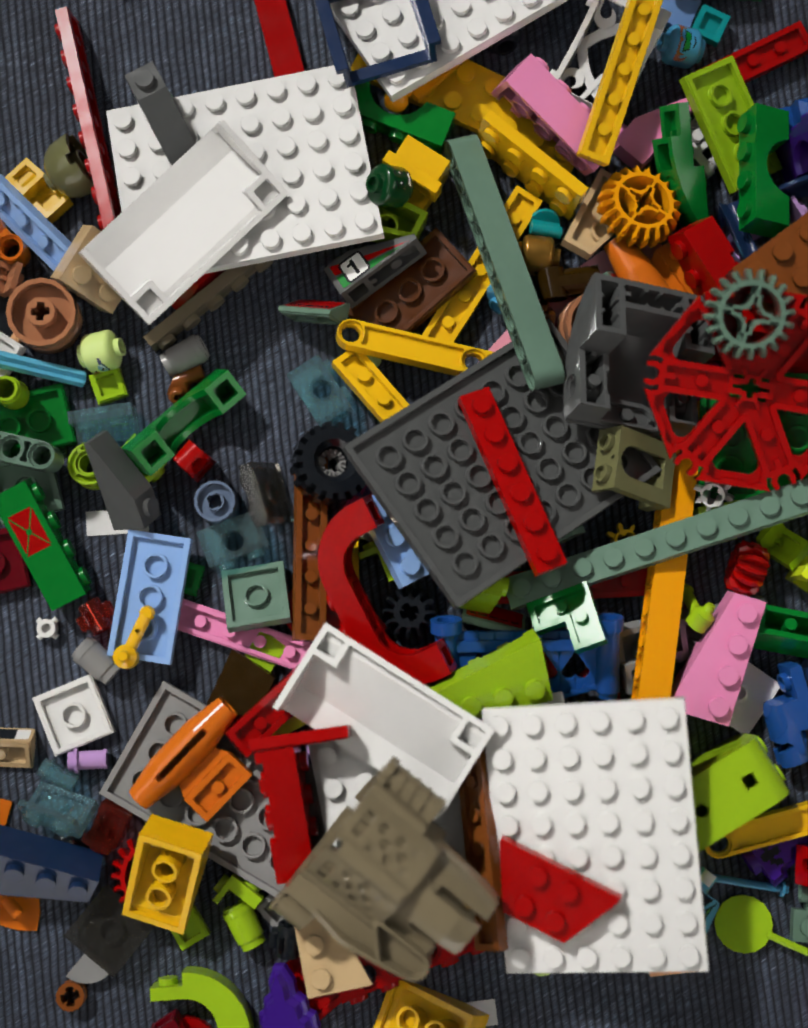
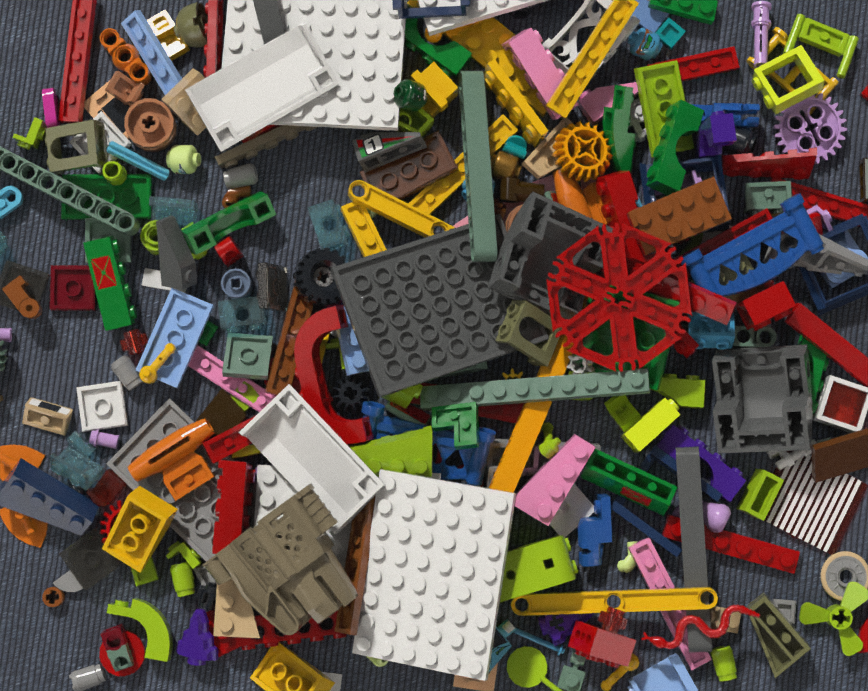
camera: 20 degrees right, 0 degrees up
white piece [36,617,59,640] -> none
lime tile [88,367,129,406] -> none
red tile [248,725,352,752] -> none
sand green slope [278,299,350,325] -> none
red plate [458,386,568,577] -> none
red wing [499,835,622,943] -> none
sand green gear [702,268,796,360] -> none
red gear [724,540,770,596] -> none

